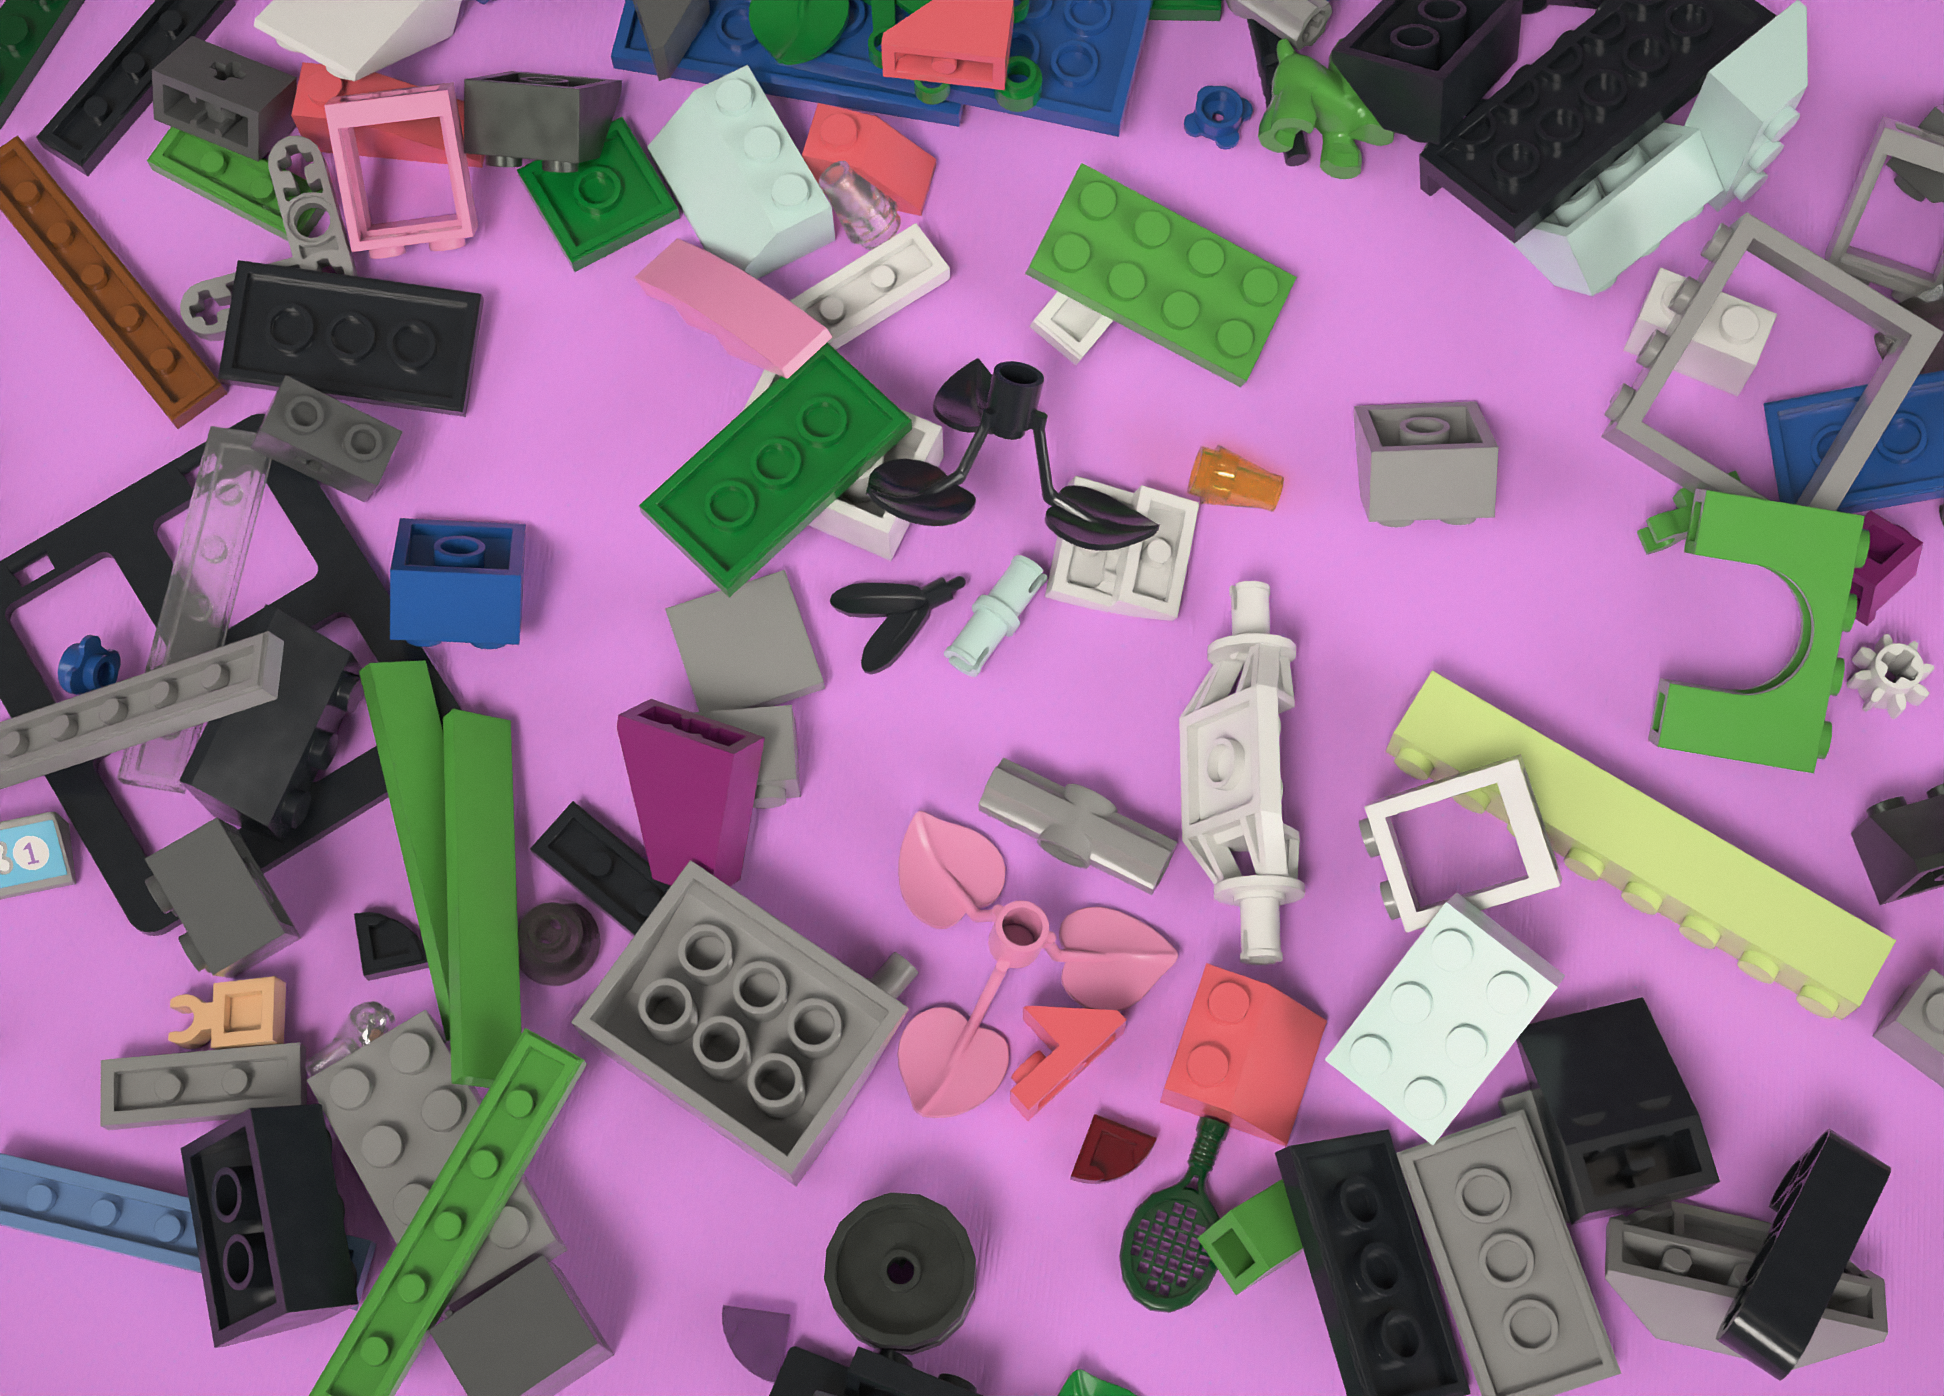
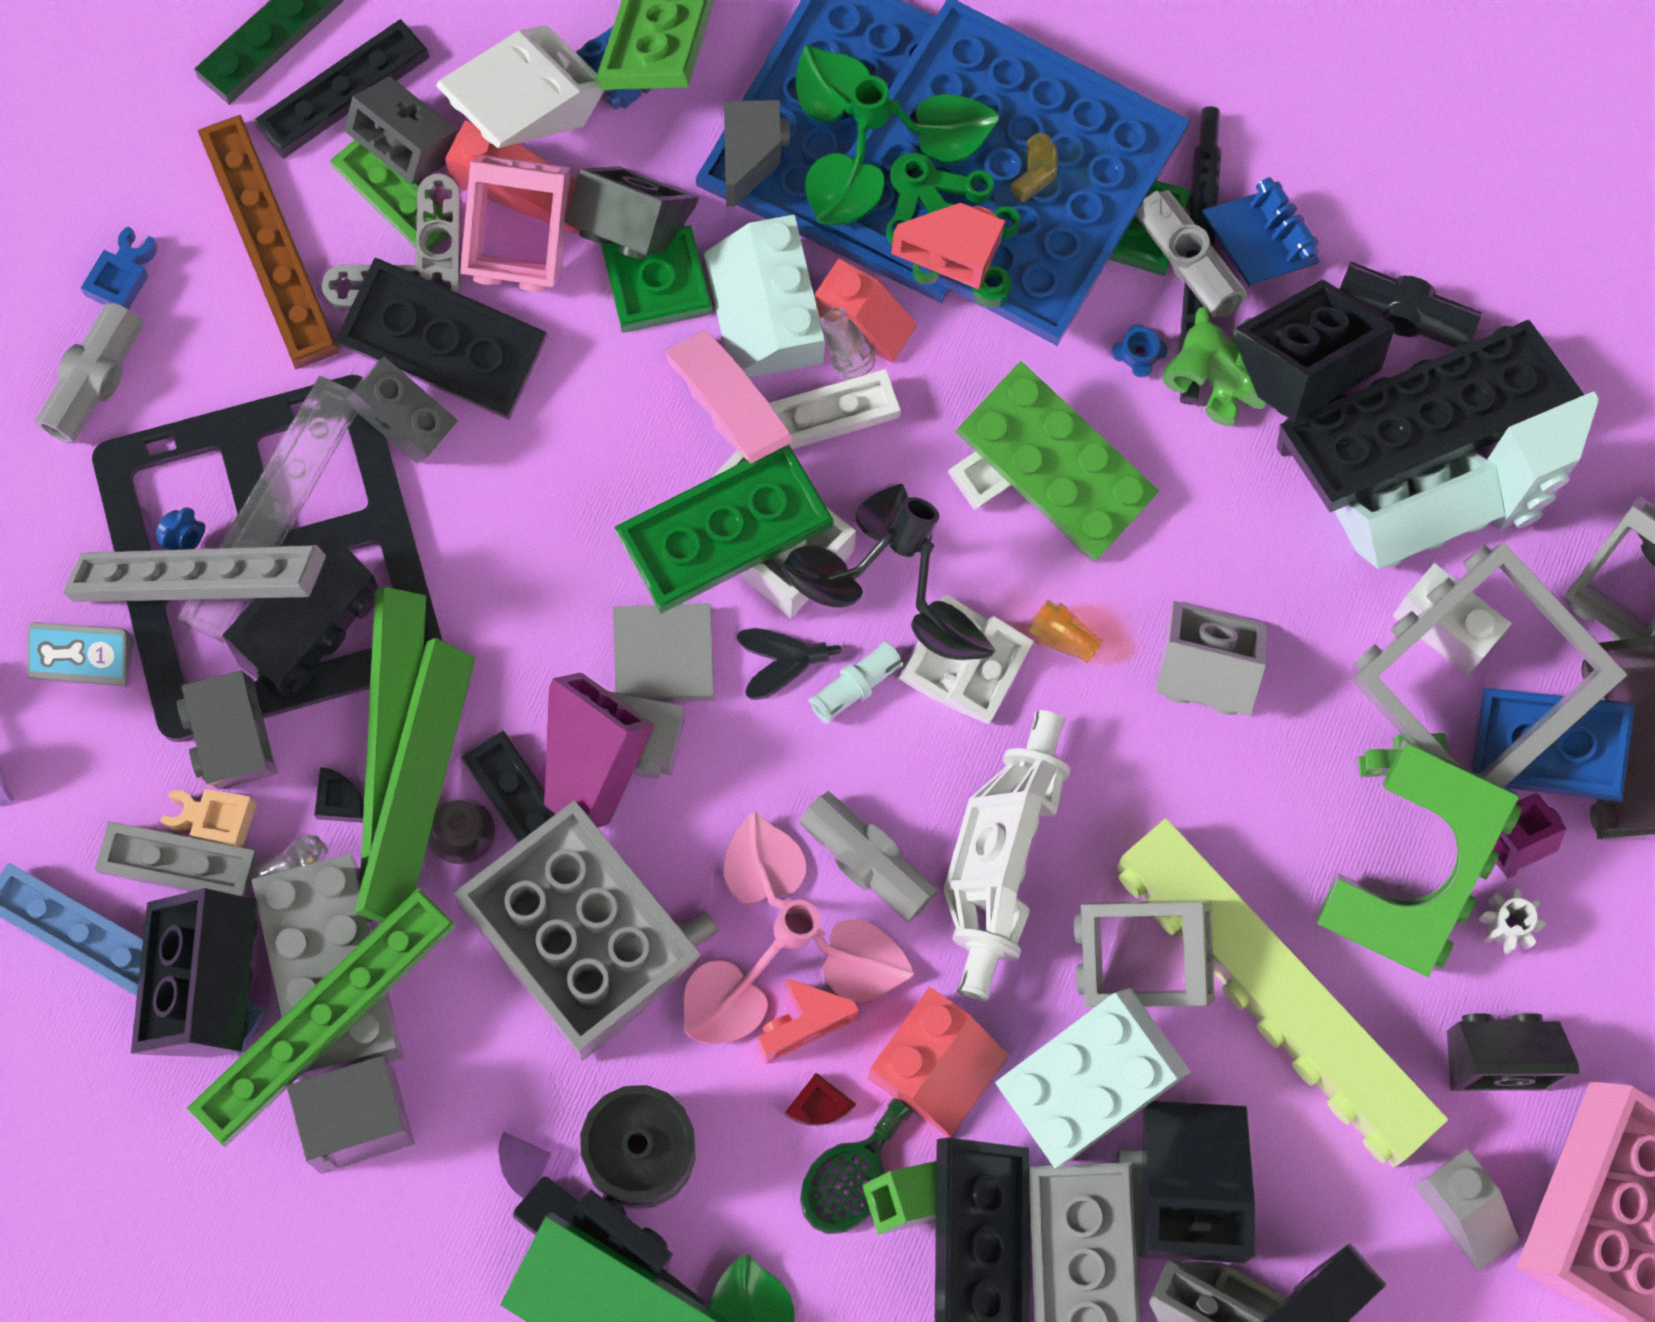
camera: 10 degrees right, 0 degrees up
blue slope [390,518,526,649] -> none

